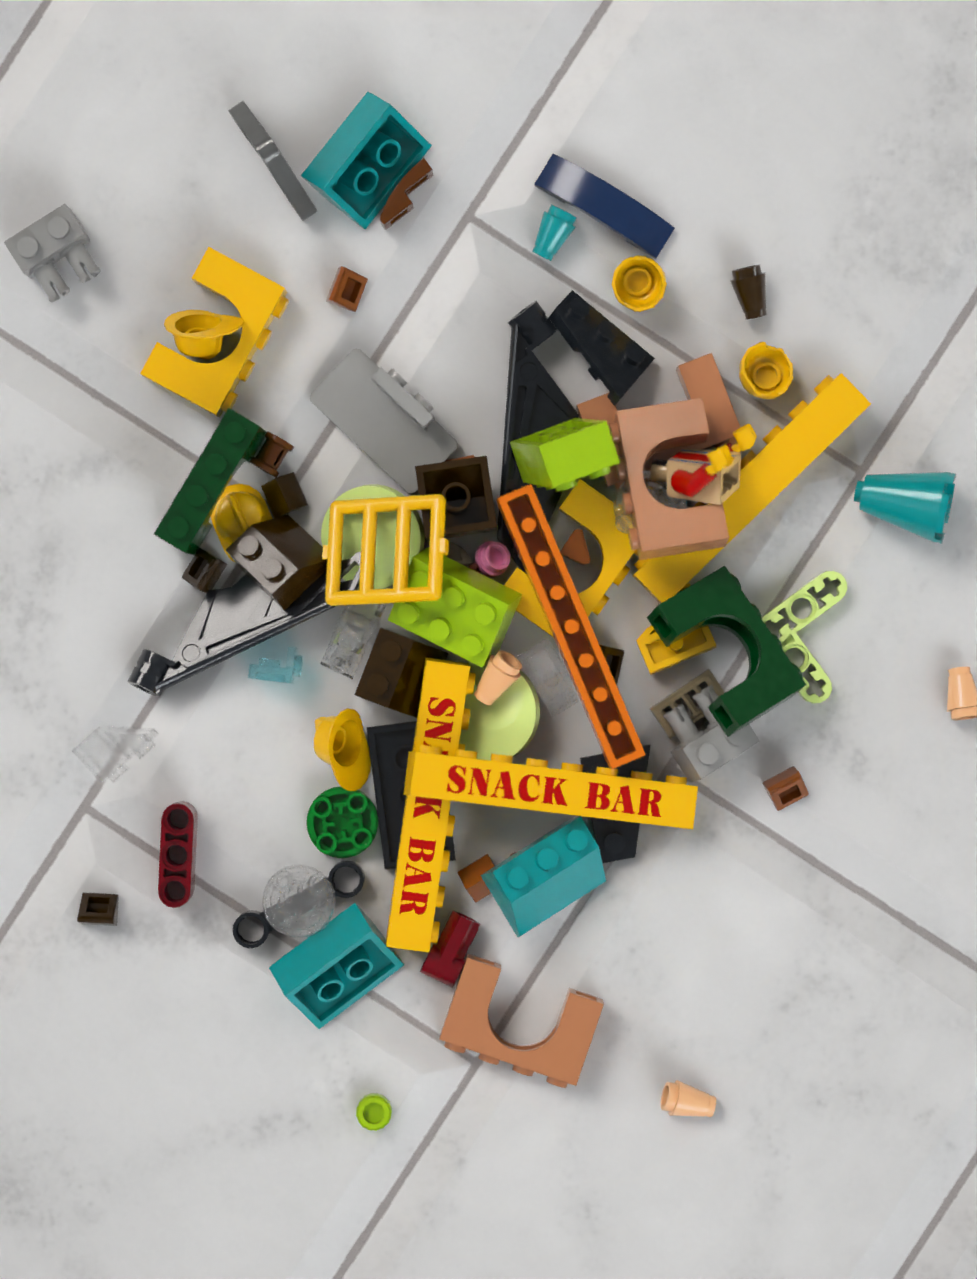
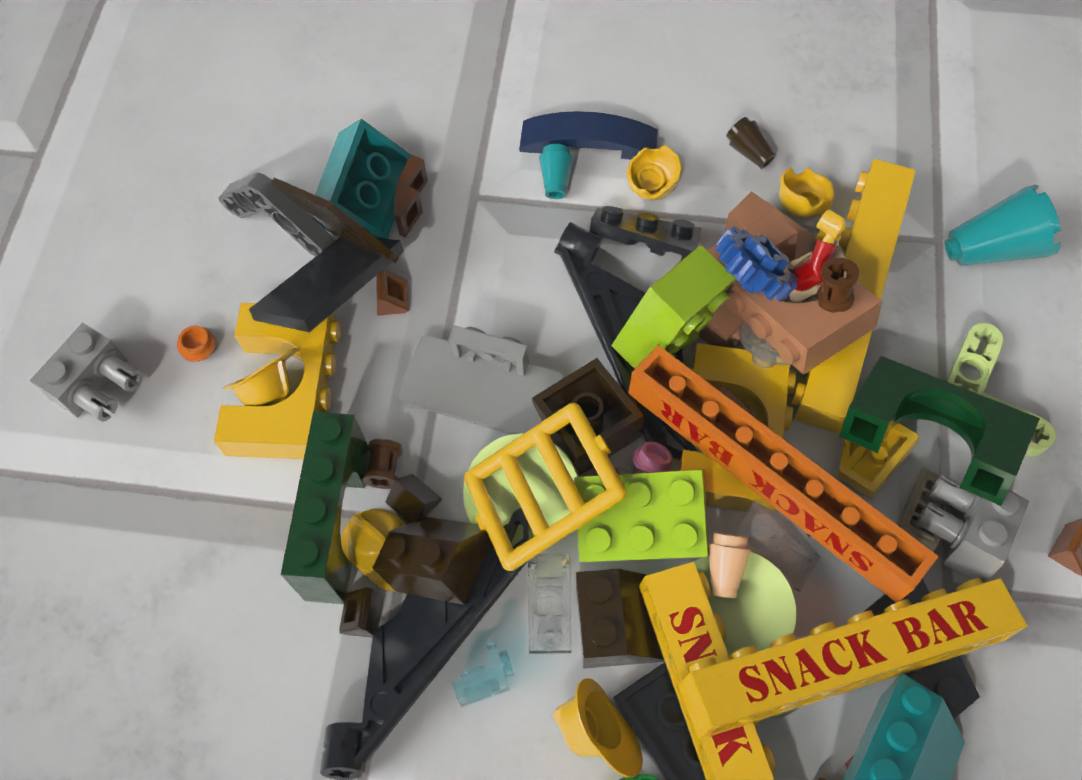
camera: 20 degrees left, 25 degrees down
none -> orange plate [177,325,216,362]
none -> black tile [249,237,404,333]
none -> dark brown piece [270,177,399,263]
none -> blue gear [715,227,798,302]
none -> reddish brown bush [817,258,859,313]

